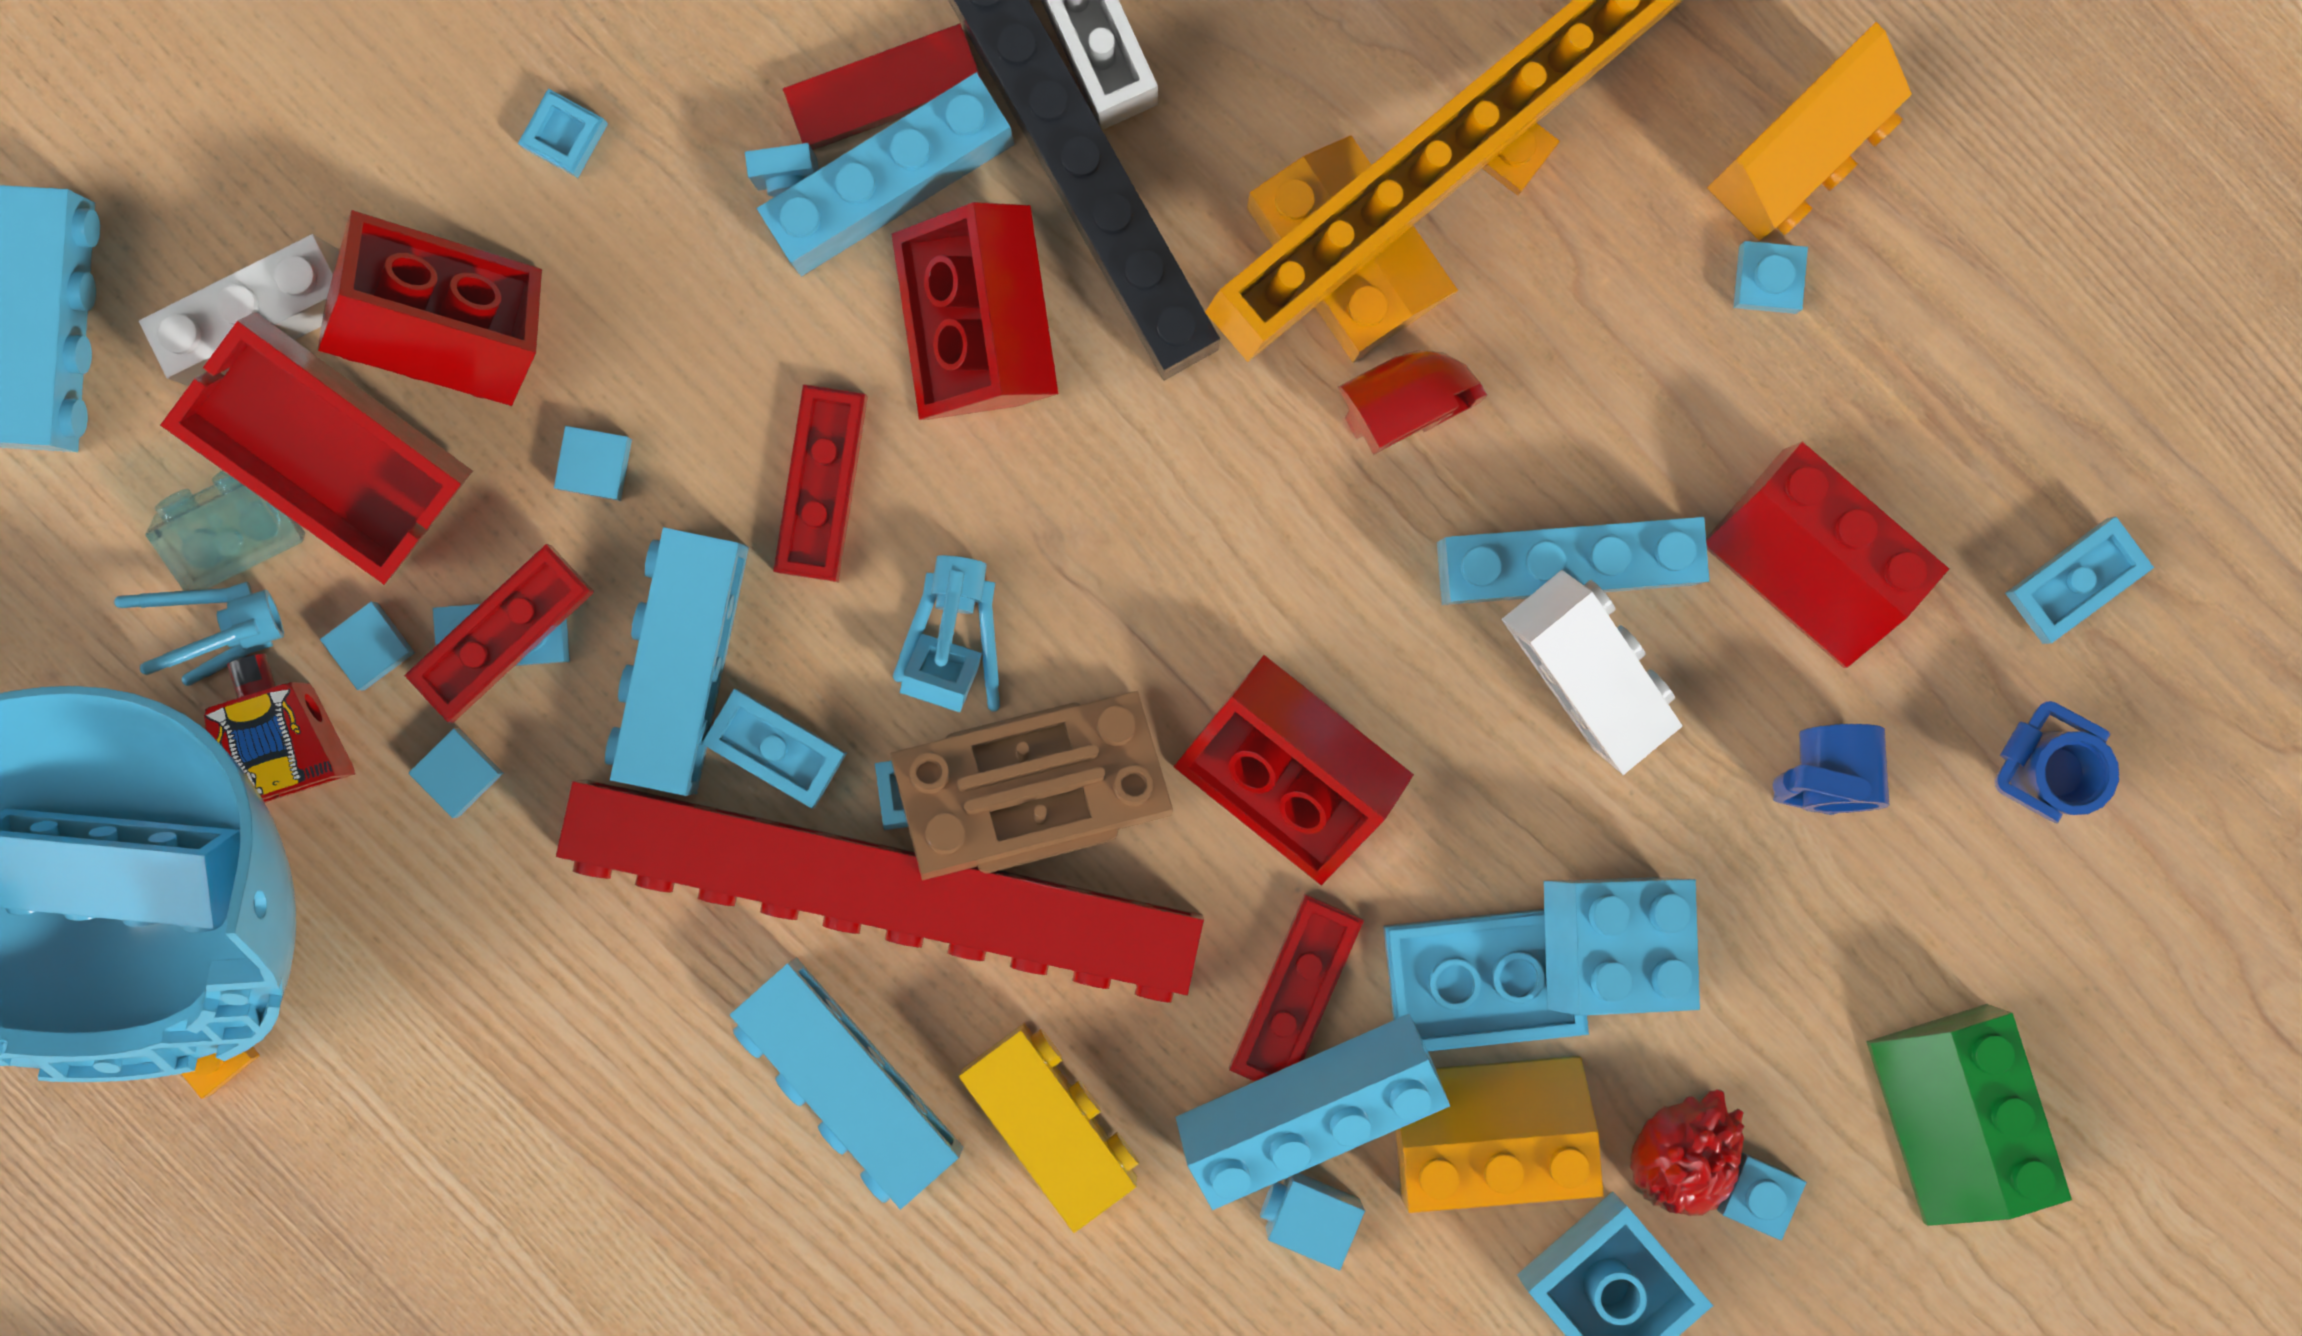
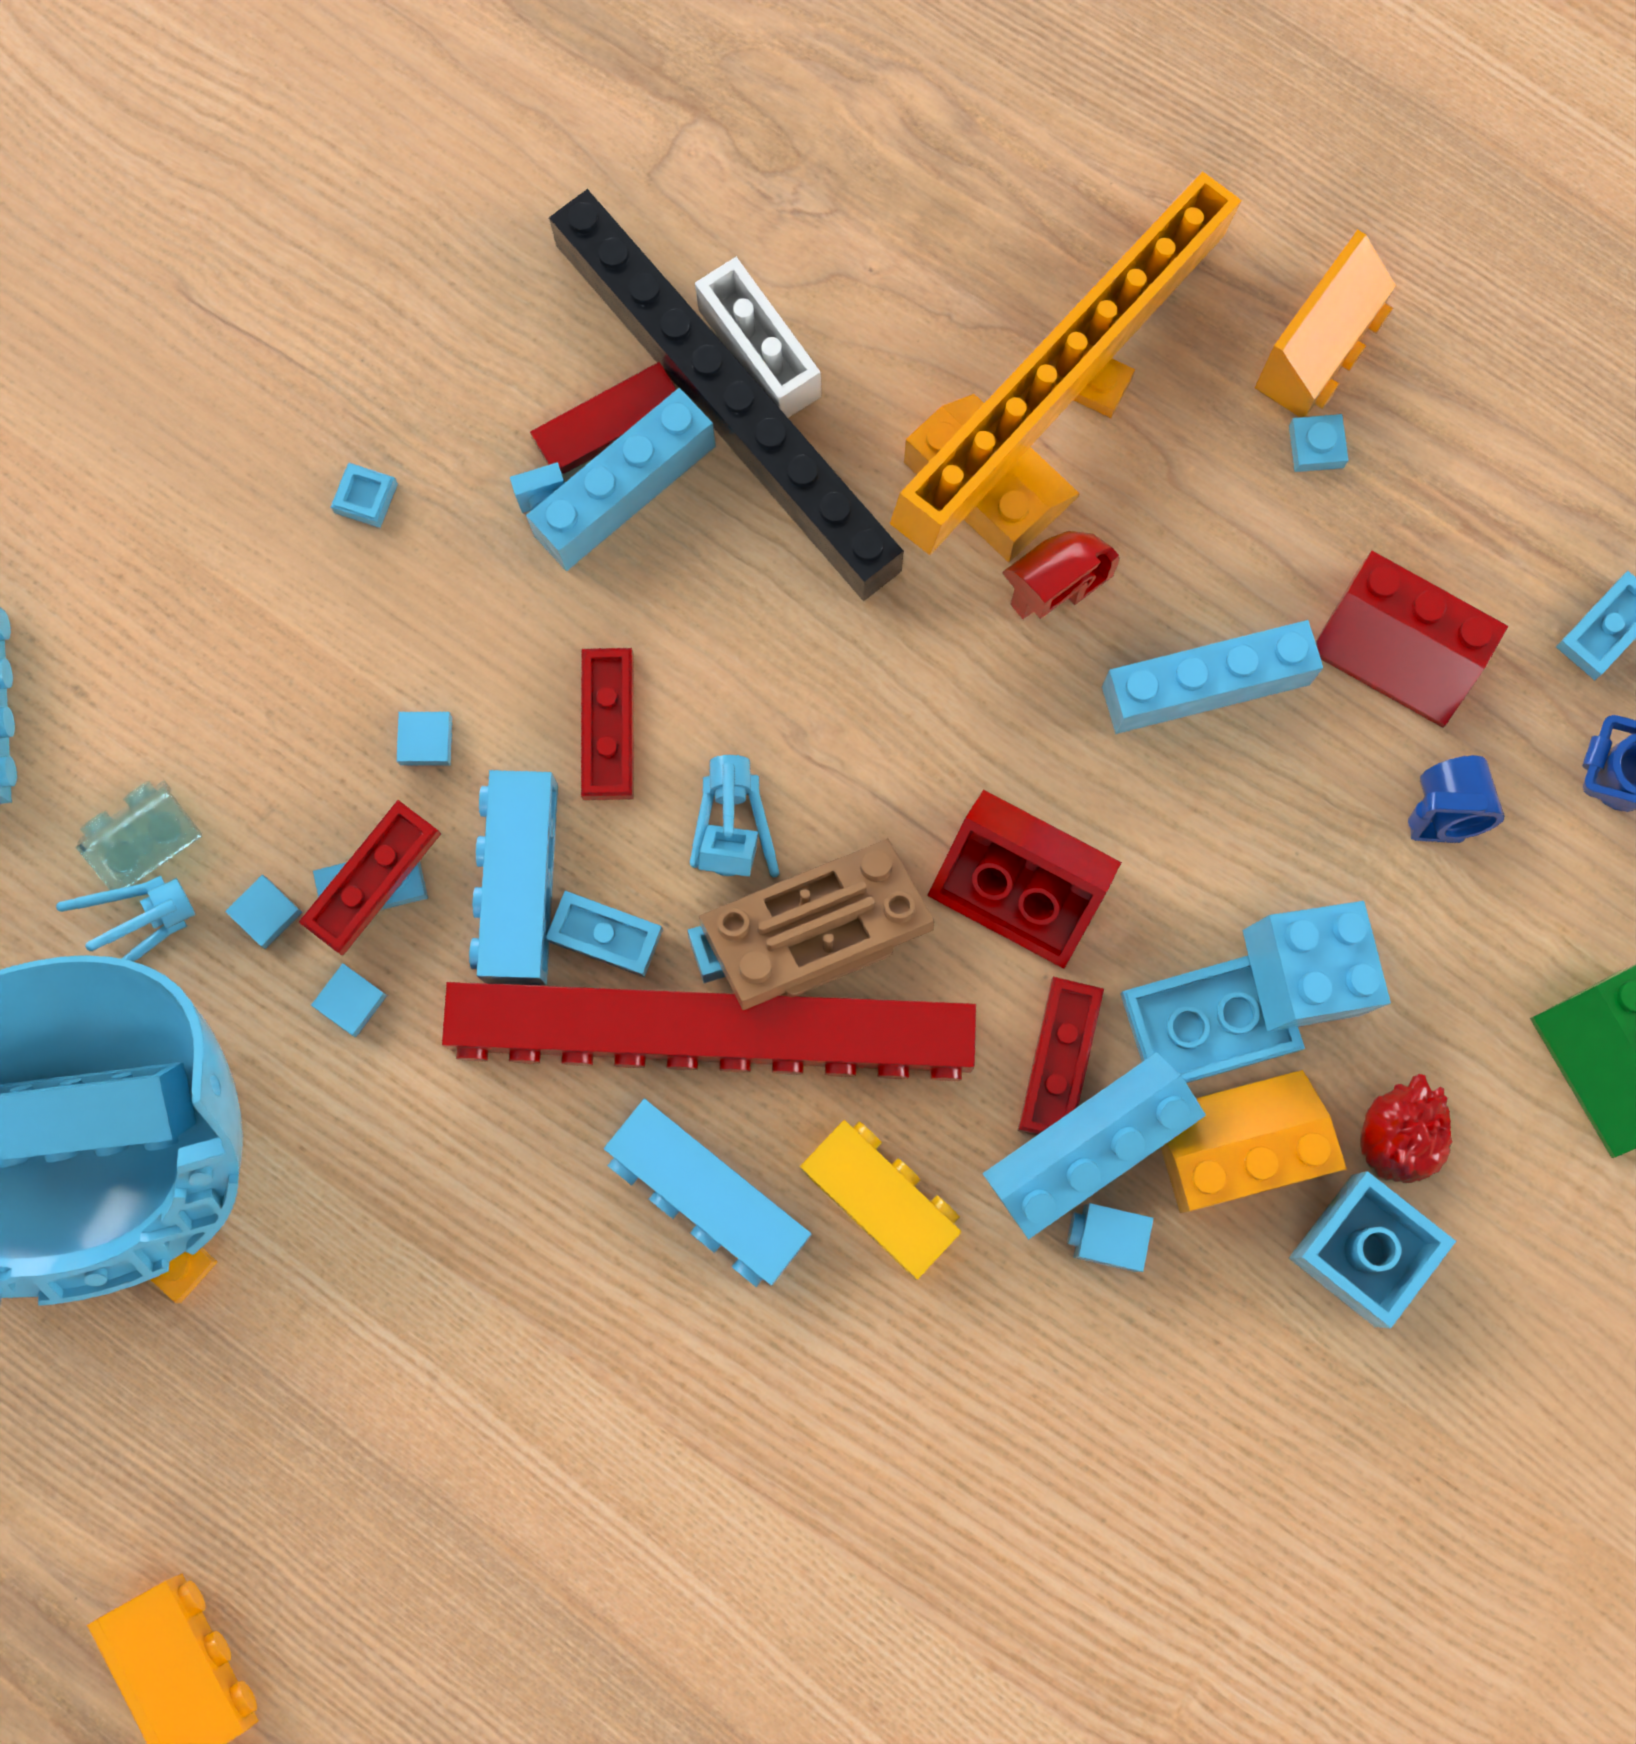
camera: 10 degrees left, 10 degrees down
white brick [139,234,339,386] -> none
red piece [160,312,473,585] -> none
torso [204,654,356,803] -> none
red slope [318,210,542,406] -> none
red slope [891,202,1059,420] -> none
white brick [1501,570,1682,775] -> none
medium azure plate [1717,1152,1807,1241] -> none

